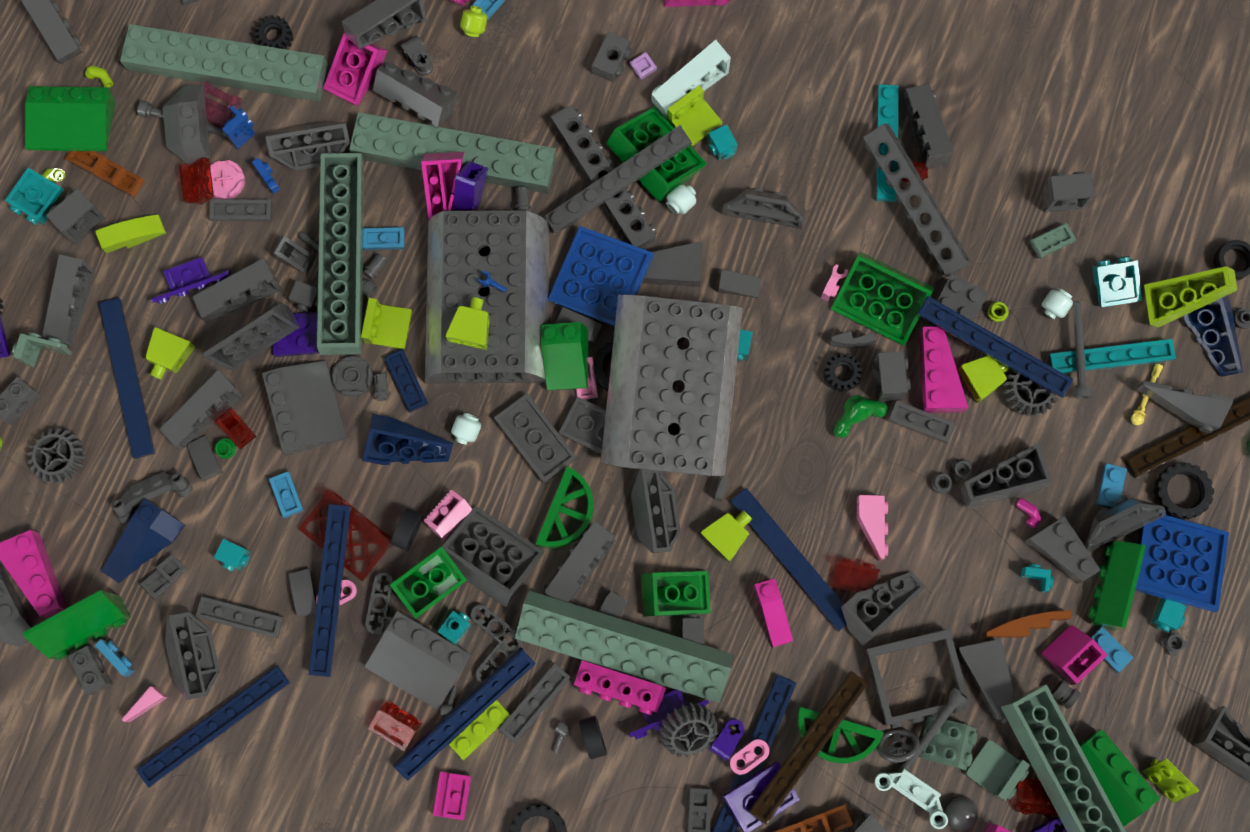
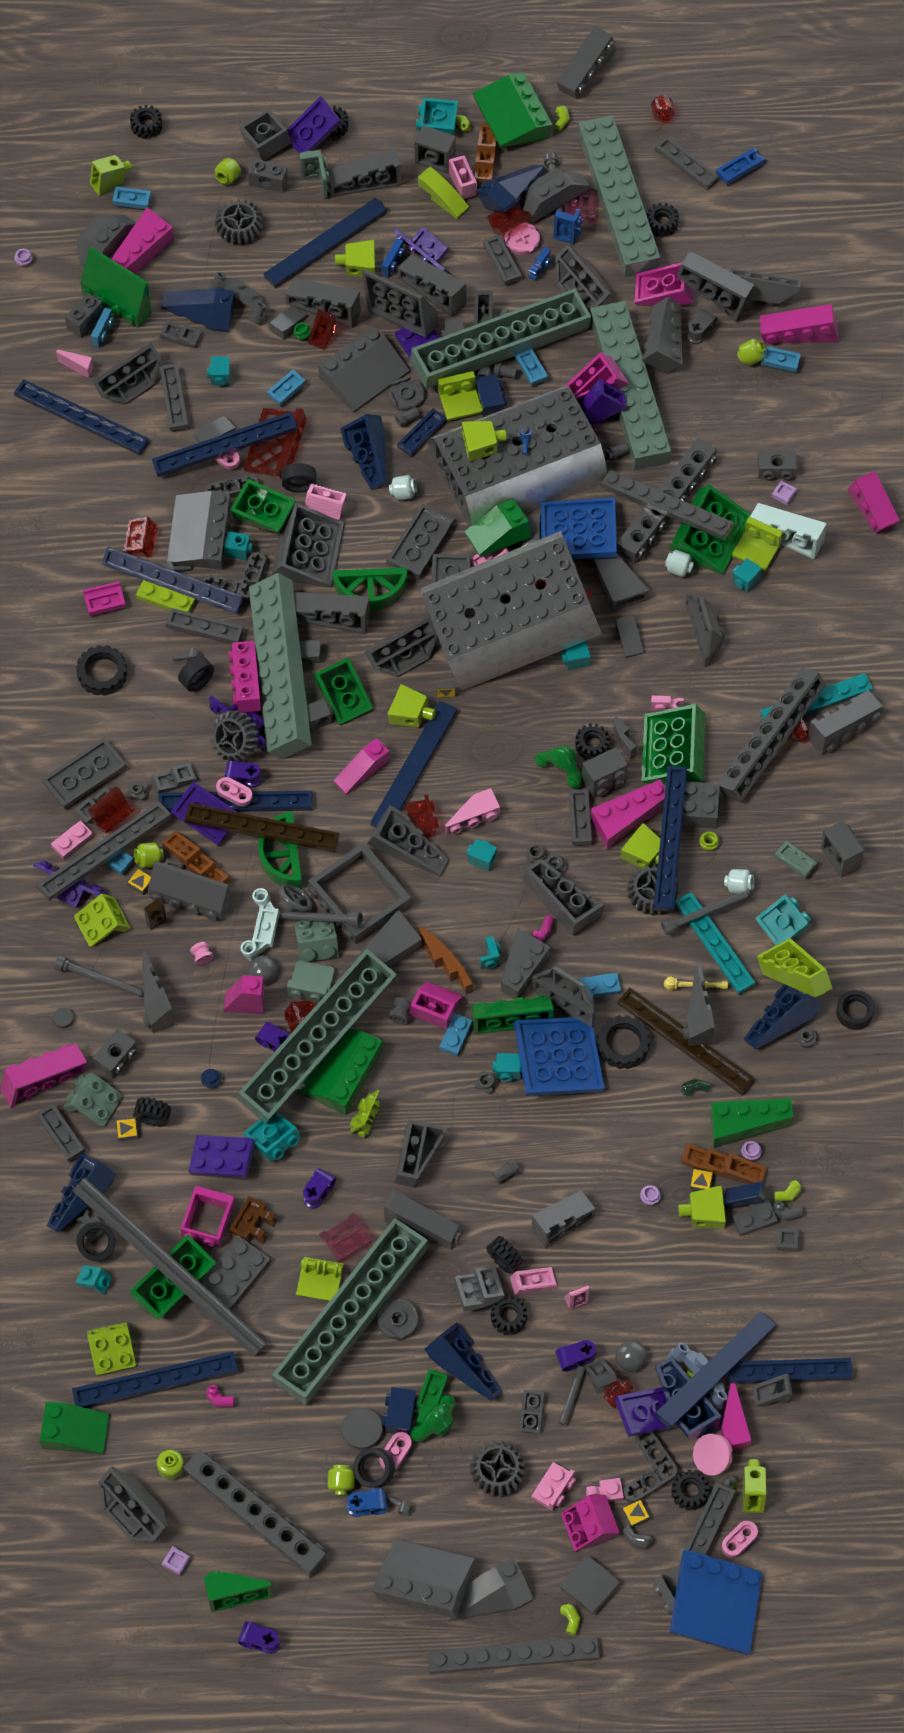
camera: 65 degrees right, 15 degrees down
none -> blue plate [381,238,405,278]
none -> bright pink brick [449,155,477,199]
none -> teal brick [466,839,497,872]
none -> dark blue brick [475,374,507,417]
none -> dark blue wedge [476,165,545,212]

